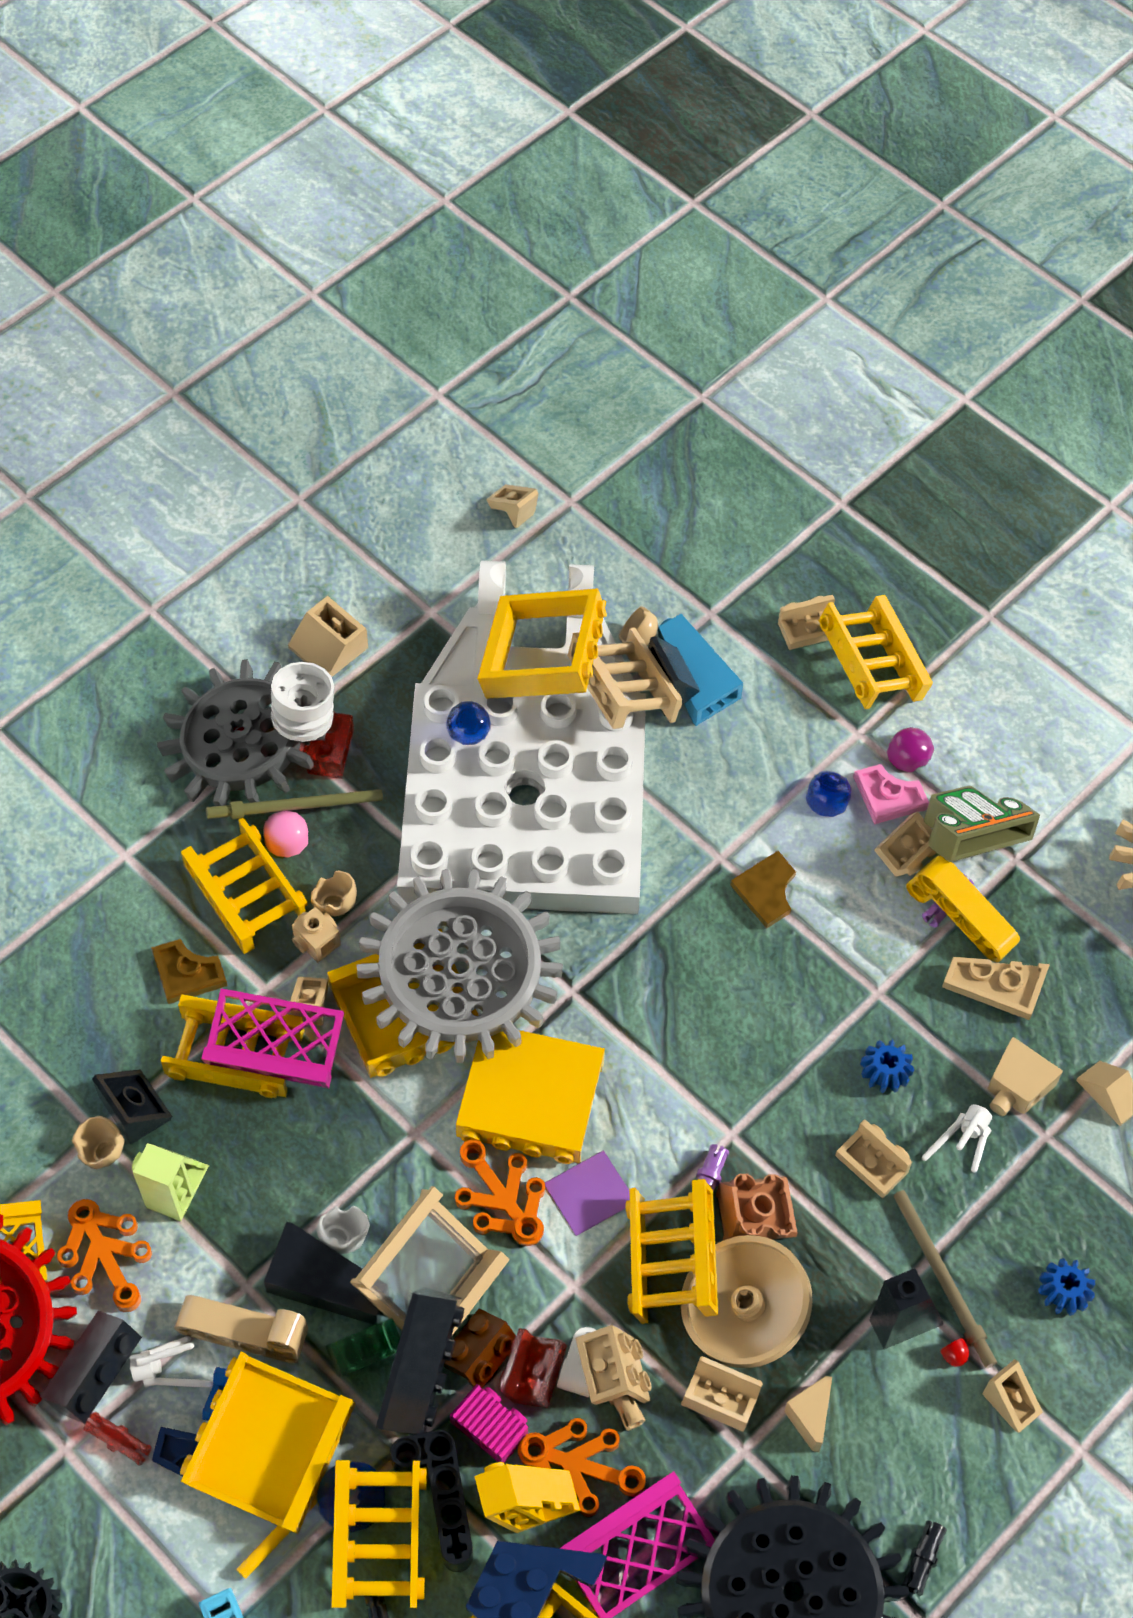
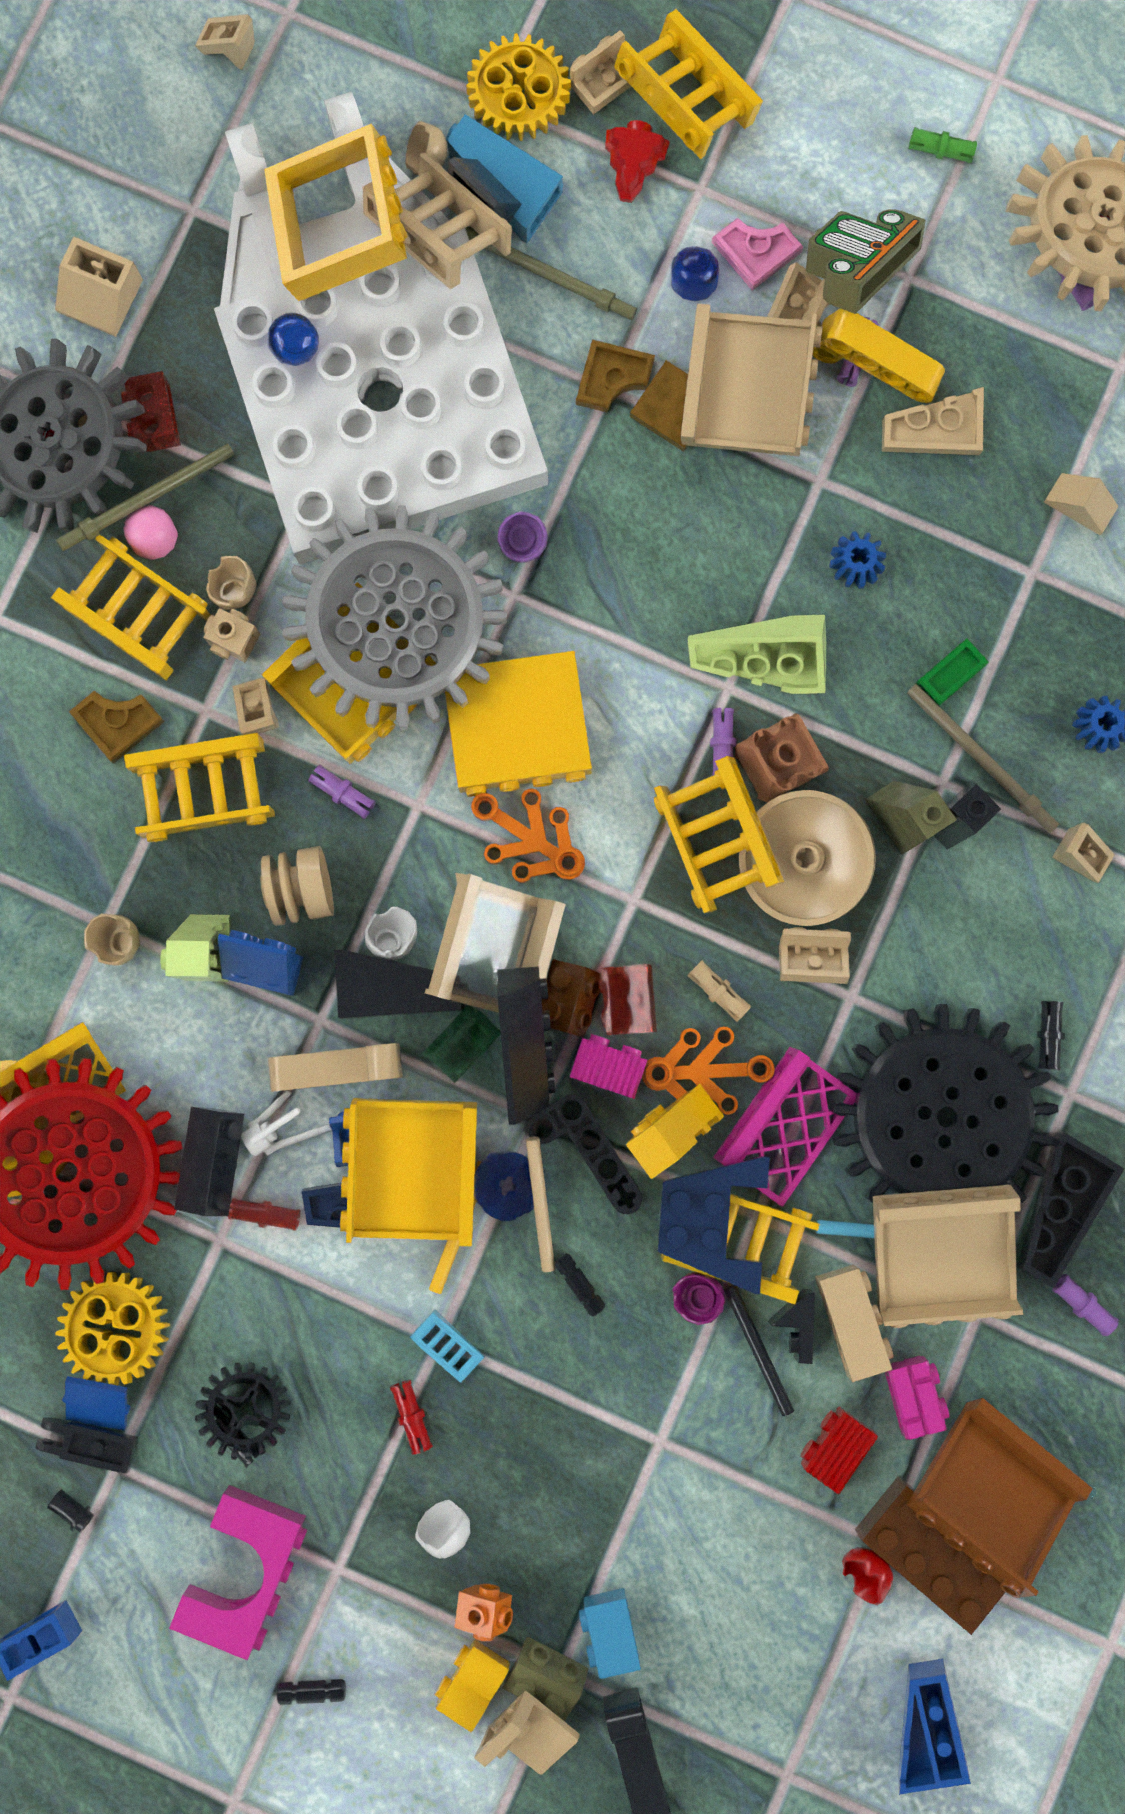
camera: 20 degrees left, 25 degrees up
orange plant [57,1199,152,1312] -> none
black slope [92,1069,173,1145] -> none
dark pink fence [201,988,344,1088] -> none
white wheel [271,662,334,742] -> none
yellow fence [331,1460,427,1608] -> none
medium lavender sticker [545,1150,630,1236] -> none
white piece [557,1327,596,1397] -> none
tan bracket [575,1325,652,1405] -> none
tan slope [784,1376,832,1452] -> none
tan bracket [835,1119,912,1198] -> none
magenta hair [886,727,934,773] -> none
white plant [922,1104,992,1173] -> none
red hinge [940,1338,969,1367] -> none
tan torso [987,1037,1063,1116] -> none
none -> blue slope [218,930,304,996]
none -> tan wheel [260,846,334,926]
none -> medium lavender pin [308,764,376,819]
none -> olive bar [465,226,637,321]
none -> yellow gear [466,33,571,141]
none -> medium lavender hair [497,511,548,563]
none -> tan bar [526,1137,555,1272]
none -> pearl gold tile [576,339,655,413]
none -> red rock [605,120,670,203]
none -> tan panel [681,303,823,456]
none -> yellowish green wedge [688,615,826,694]
none -> olive slope [865,781,957,855]
none -> bright green pin [908,127,977,164]
none -> green tile [916,638,989,706]

